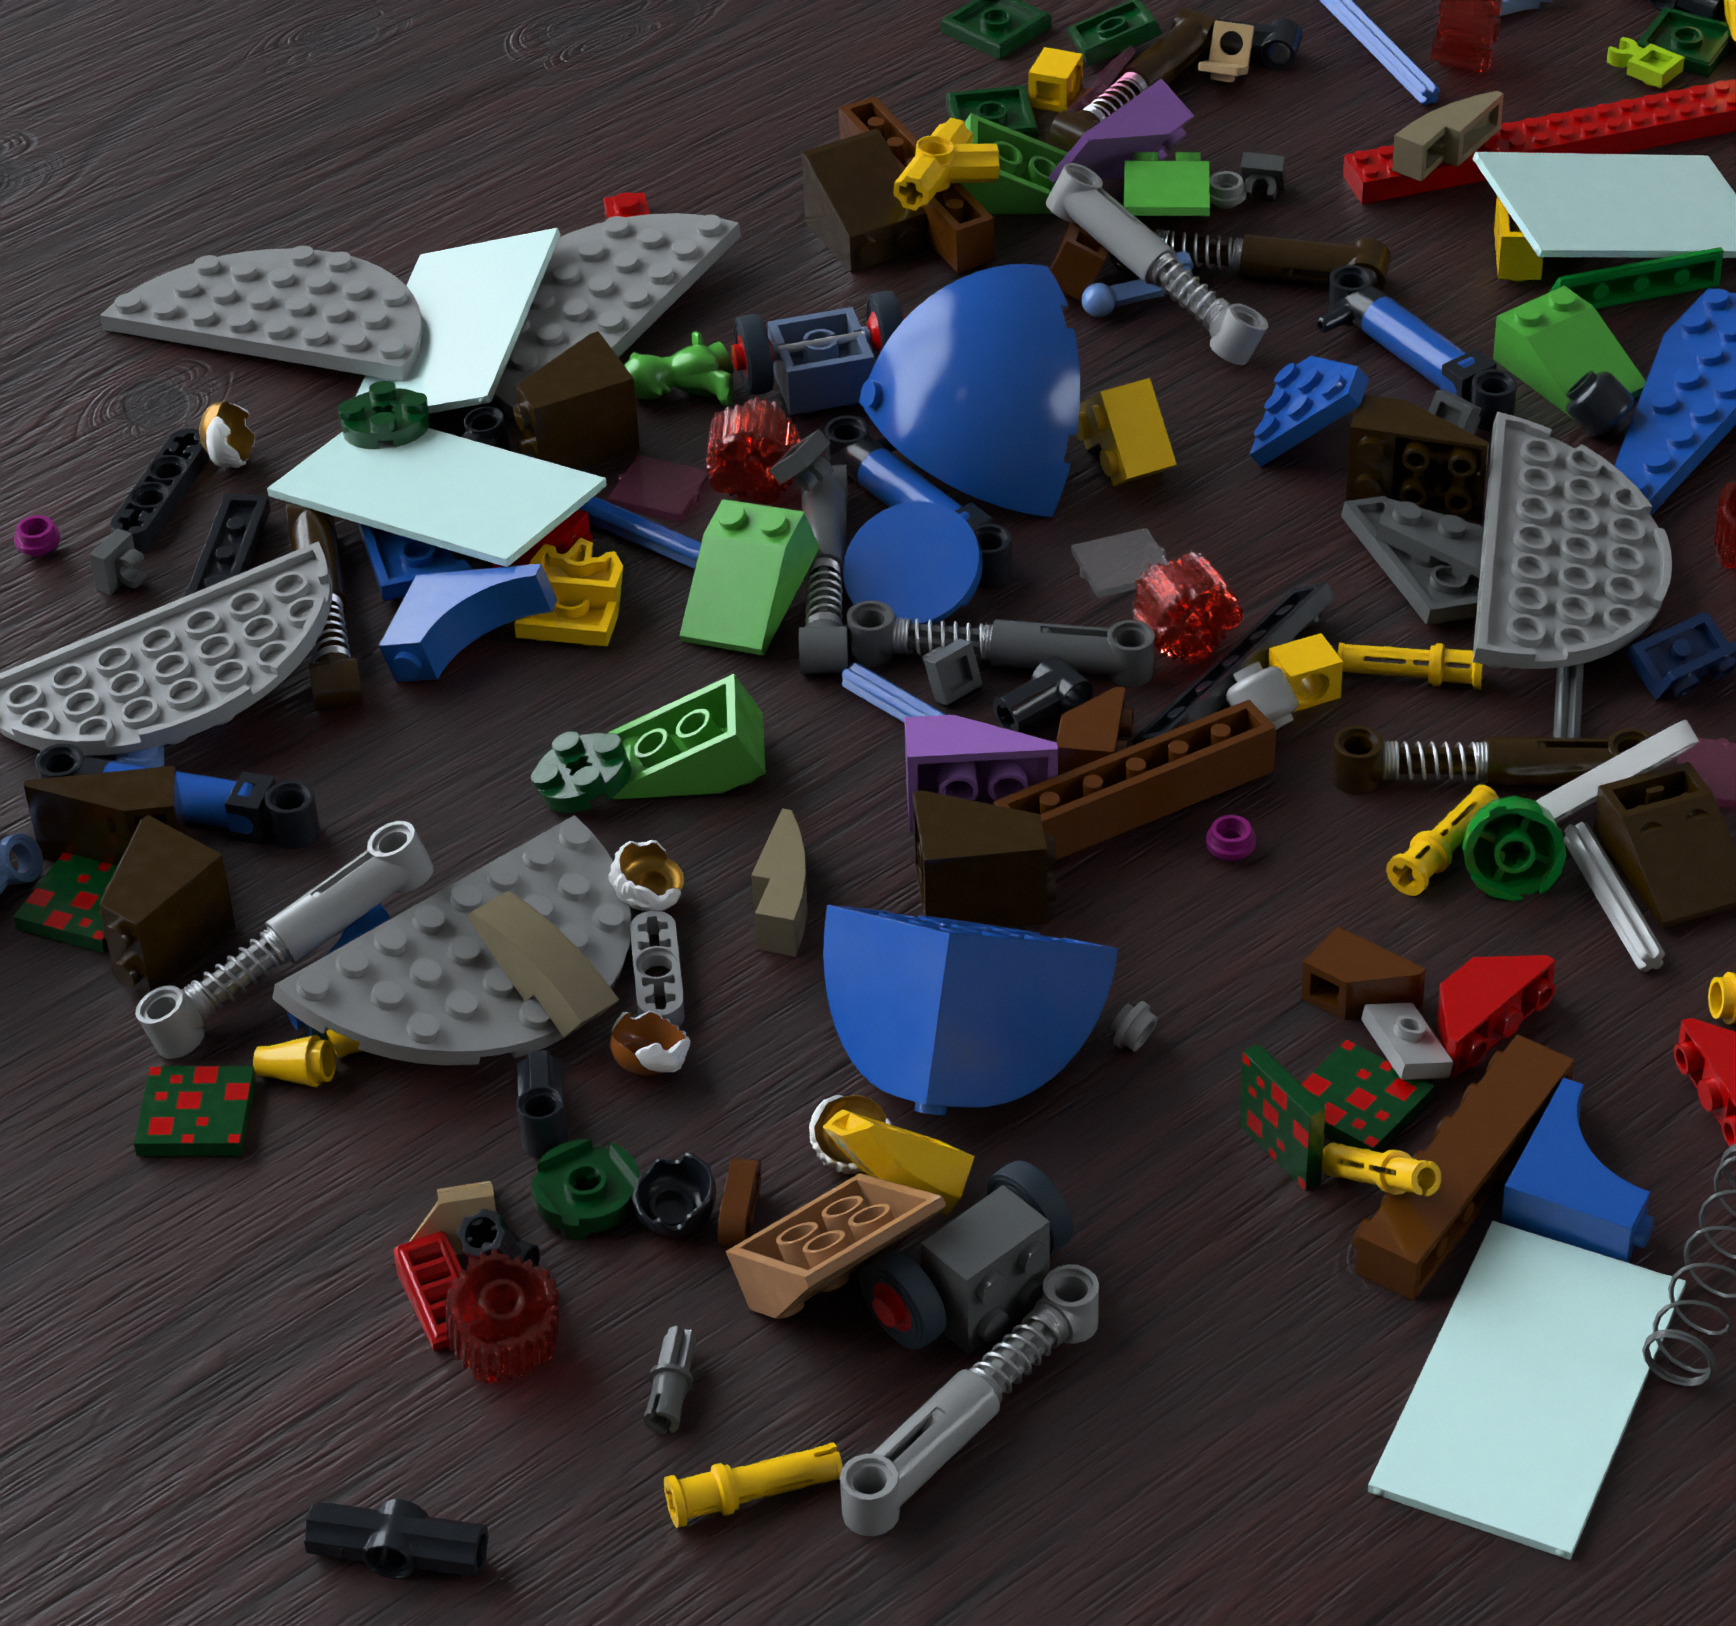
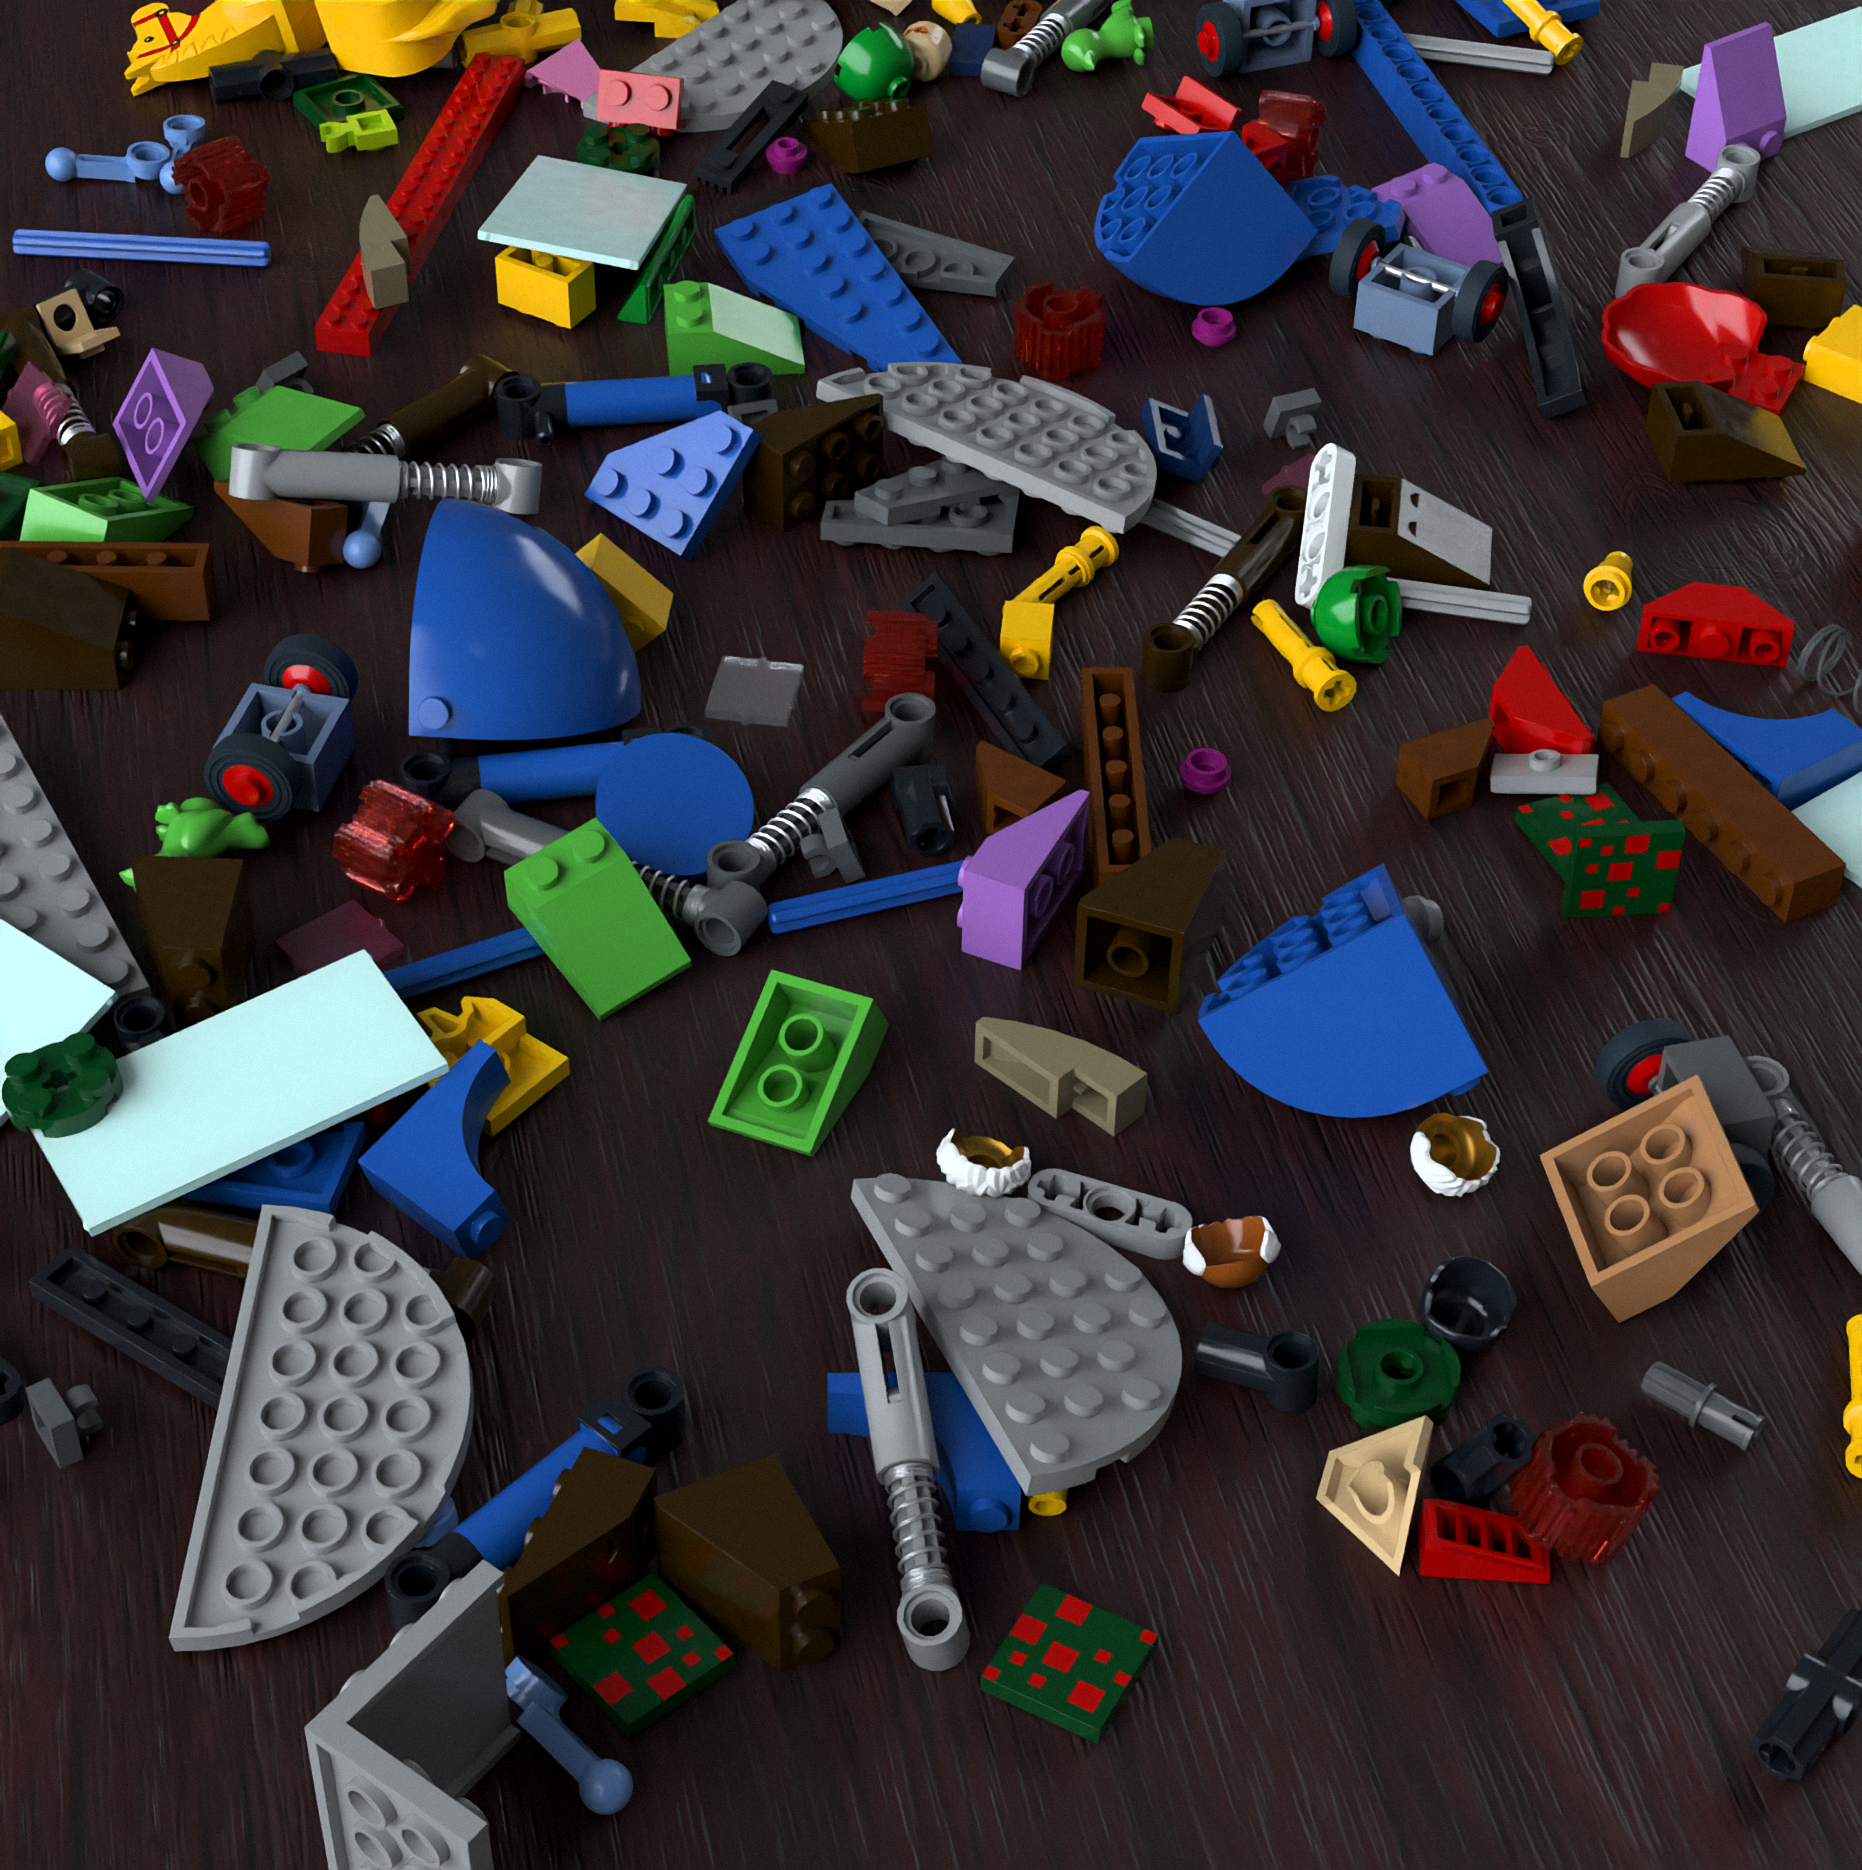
camera: 65 degrees left, 0 degrees up
yellow cone [253,1035,336,1087] -> none
dark tan slope [467,891,619,1038] -> none
dark green plate [531,731,632,813] -> none
reddish brown beam [718,1158,761,1248] -> none
dark grey tile [769,429,834,491] -> none
yellow slope [823,1110,975,1216] -> none
yellow piece [893,117,1000,211] -> none
light grey head [1226,661,1298,730] -> none
yellow pin [1322,1143,1441,1196] -> none
black head [1566,370,1634,438] -> none

